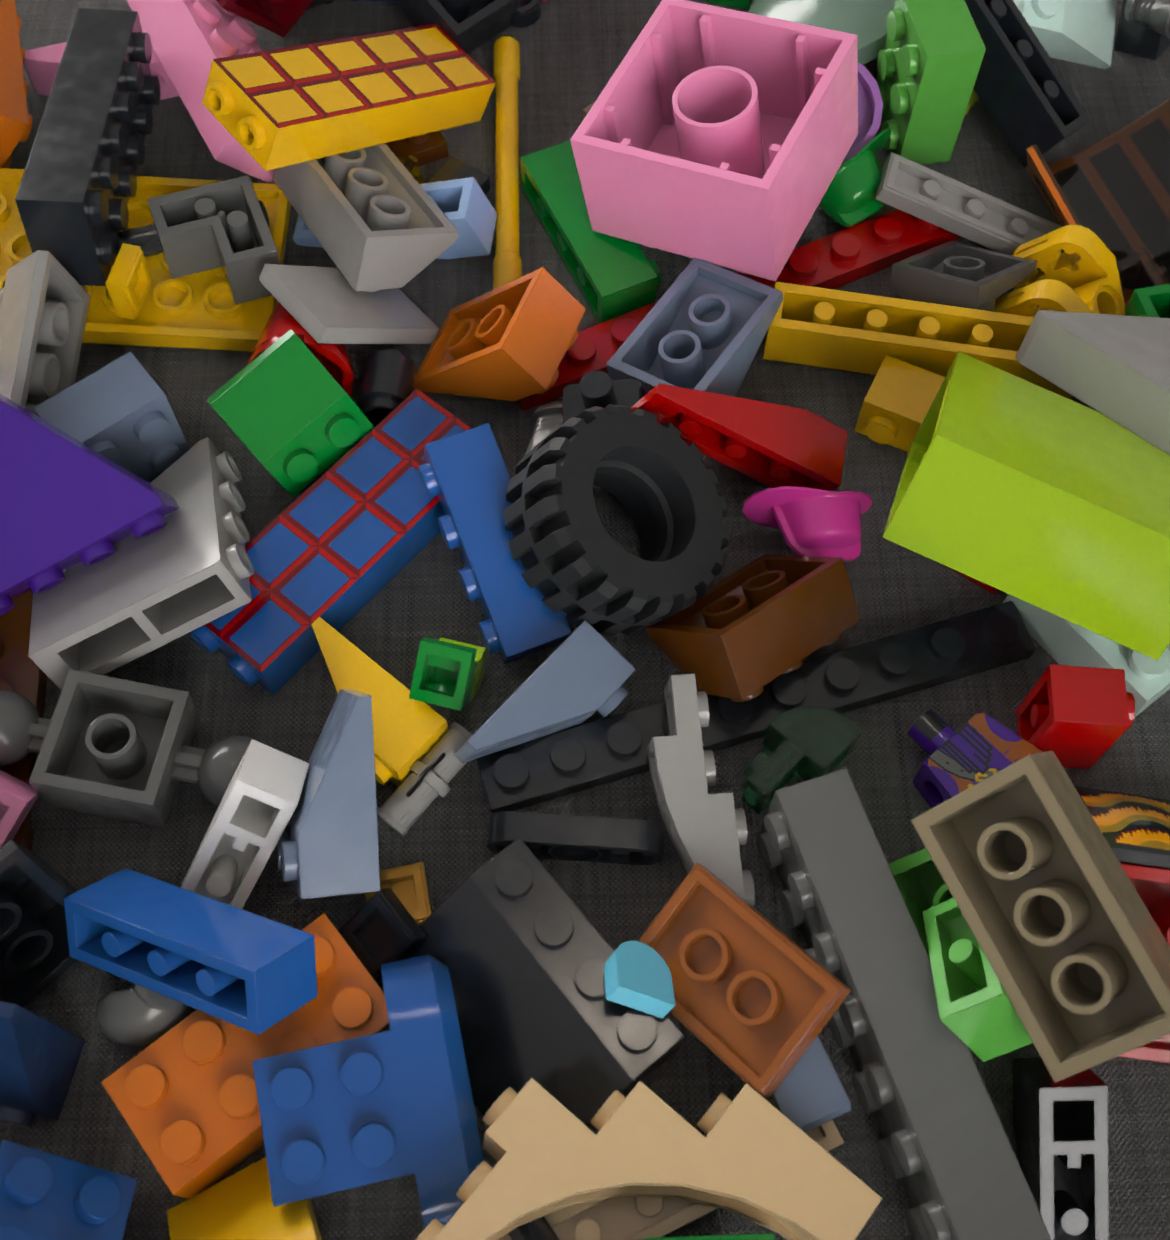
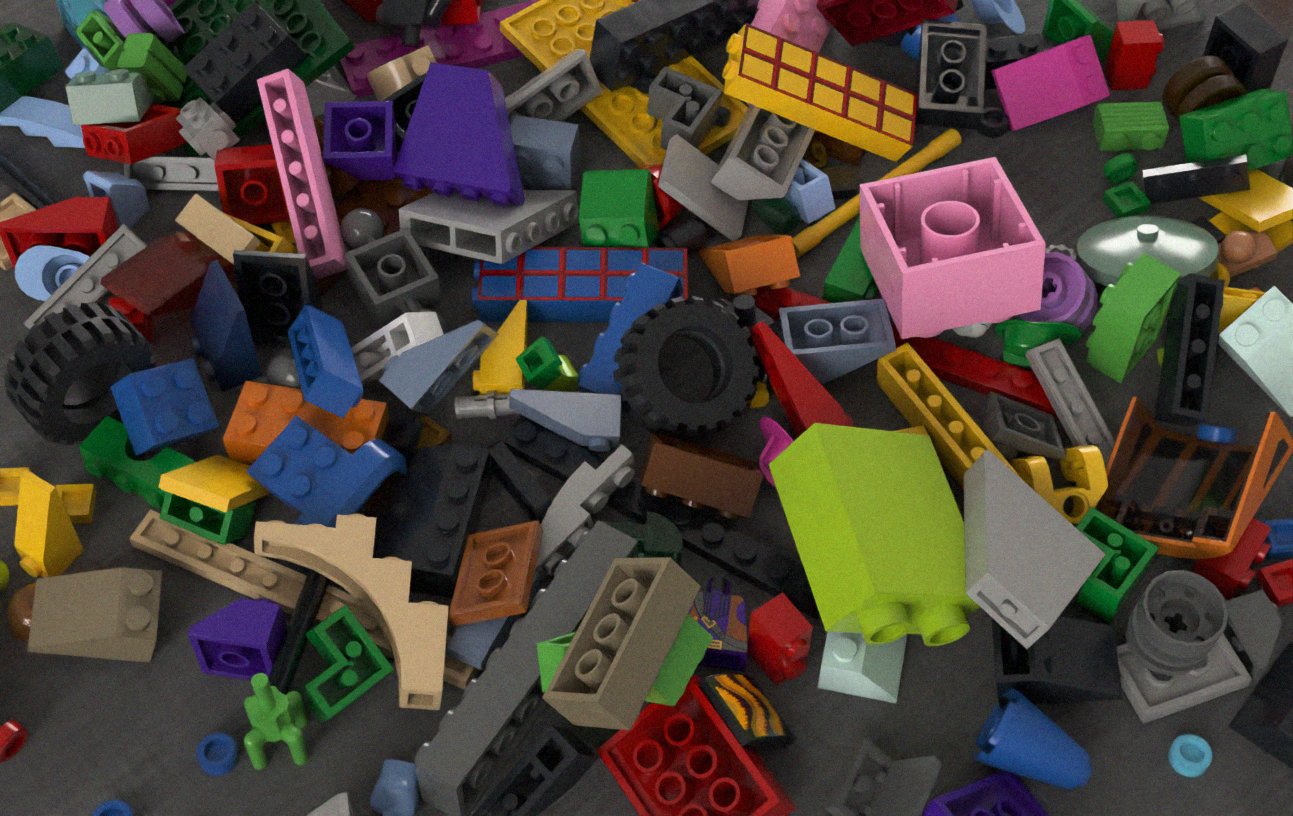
camera: 50 degrees right, 10 degrees down
yellow tile [105,243,152,320] -> none
medium azure tile [604,941,676,1019] -> none
none -> clear green brick [752,196,801,235]
none -> blue tile [1197,423,1237,444]

